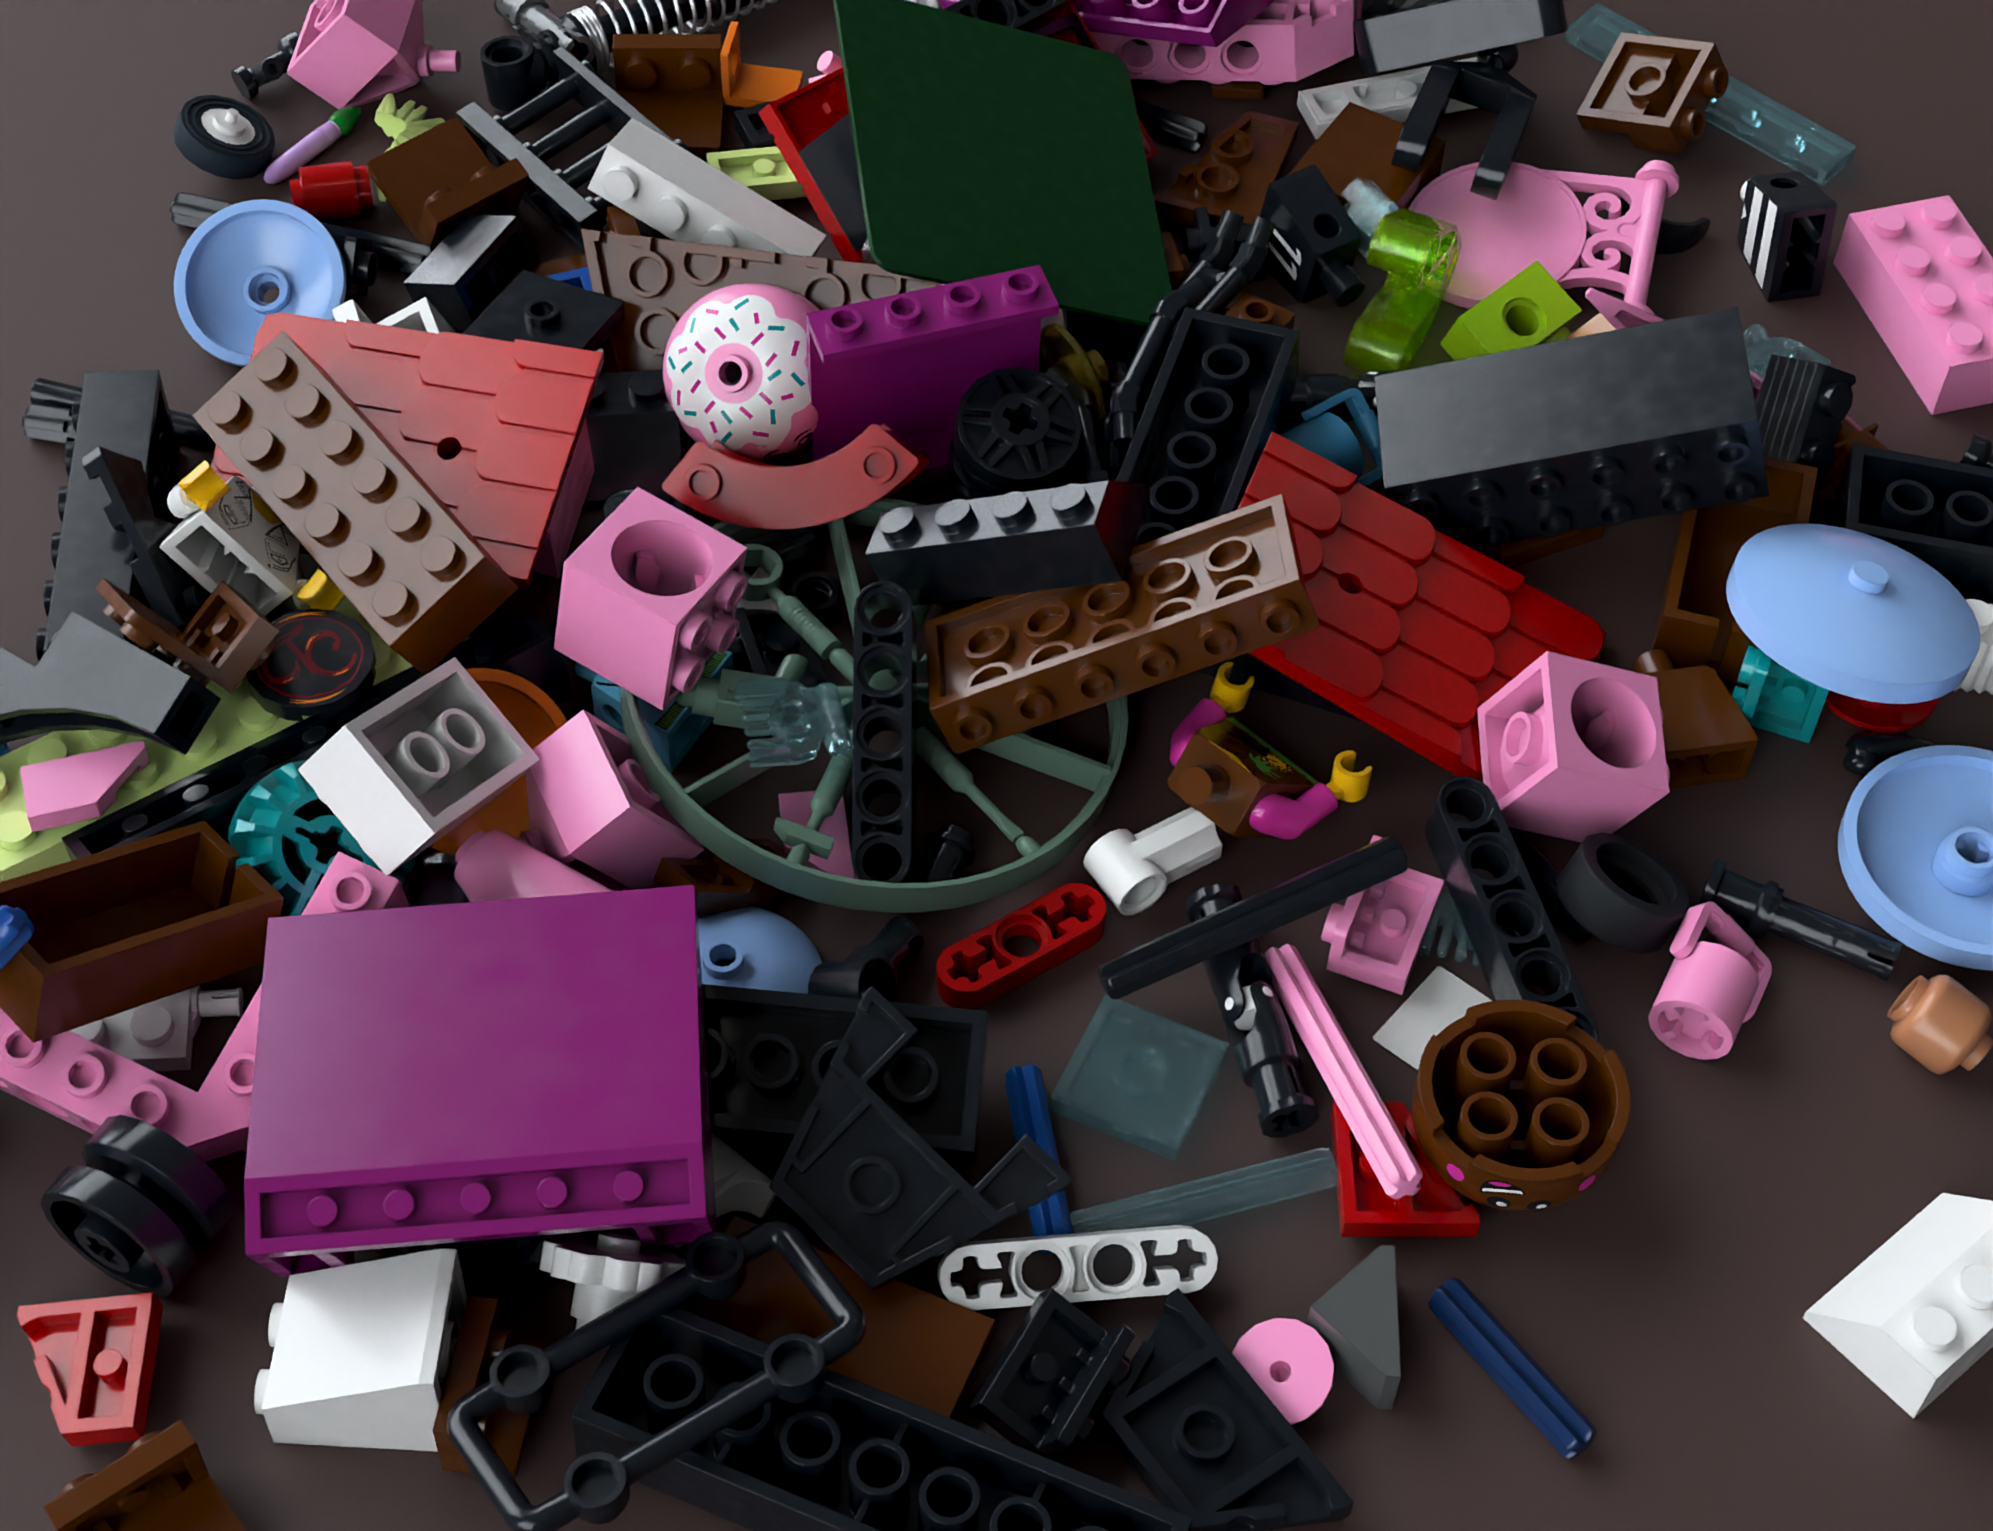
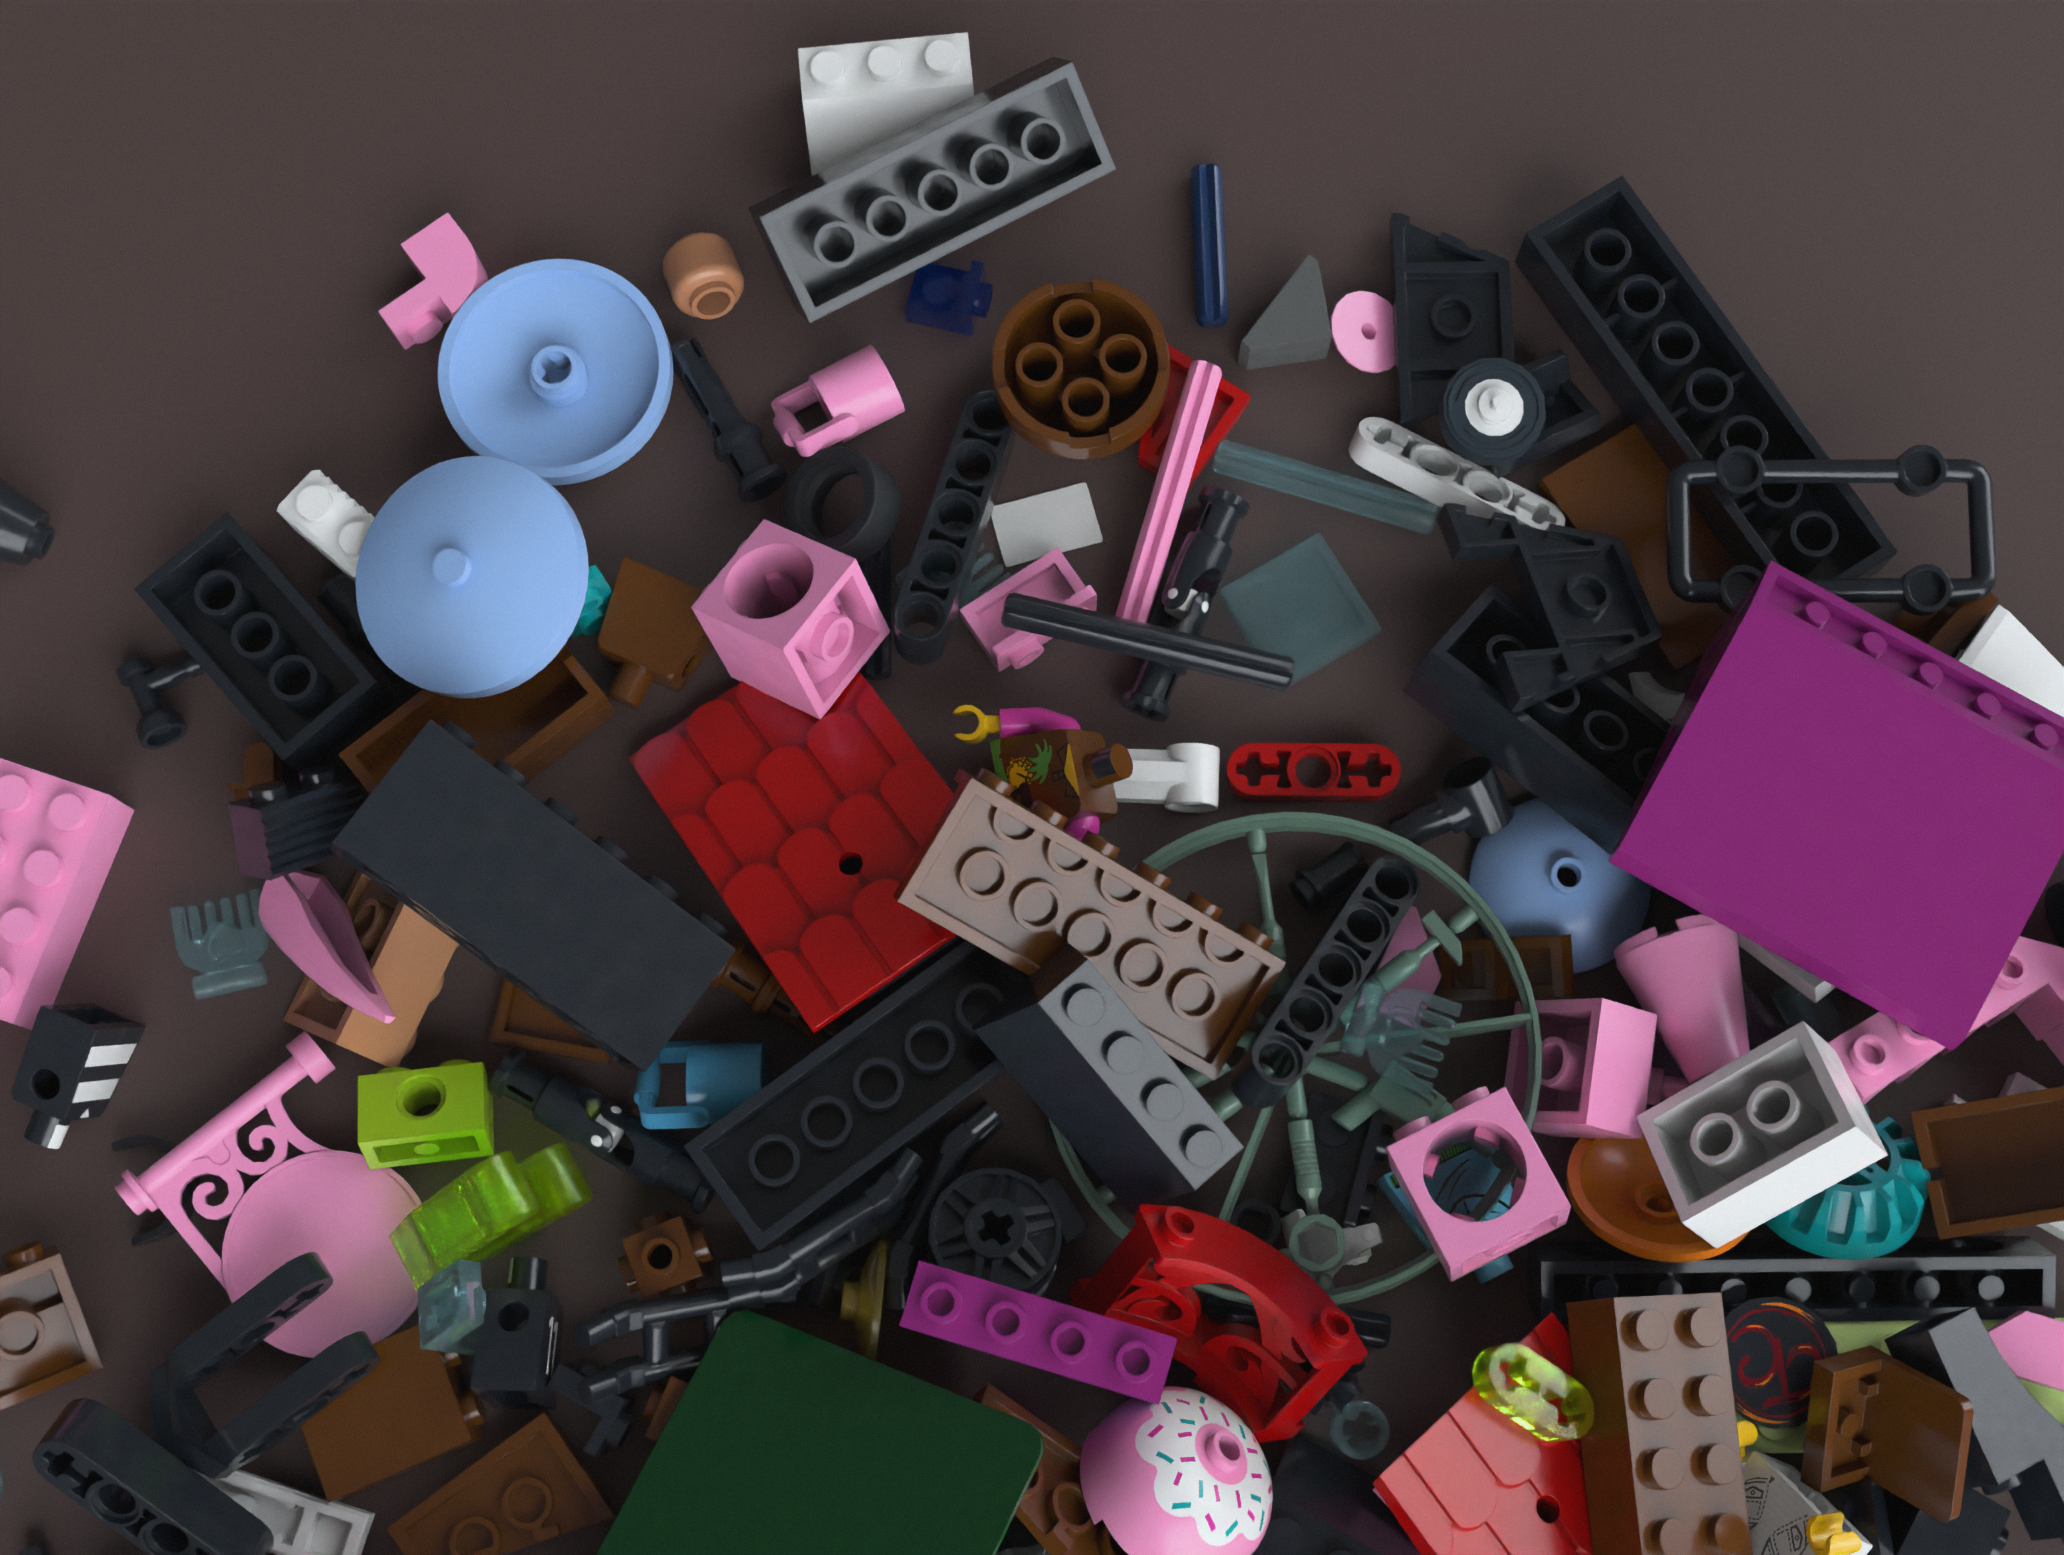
camera: 140 degrees left, 25 degrees up
blue axle [1005,1064,1073,1255] -> none
none -> black brick [748,56,1116,323]
none -> clear blue bracket [905,260,994,336]
none -> black wheel [1438,358,1546,465]
none -> clear neon green beam [1472,1343,1595,1442]

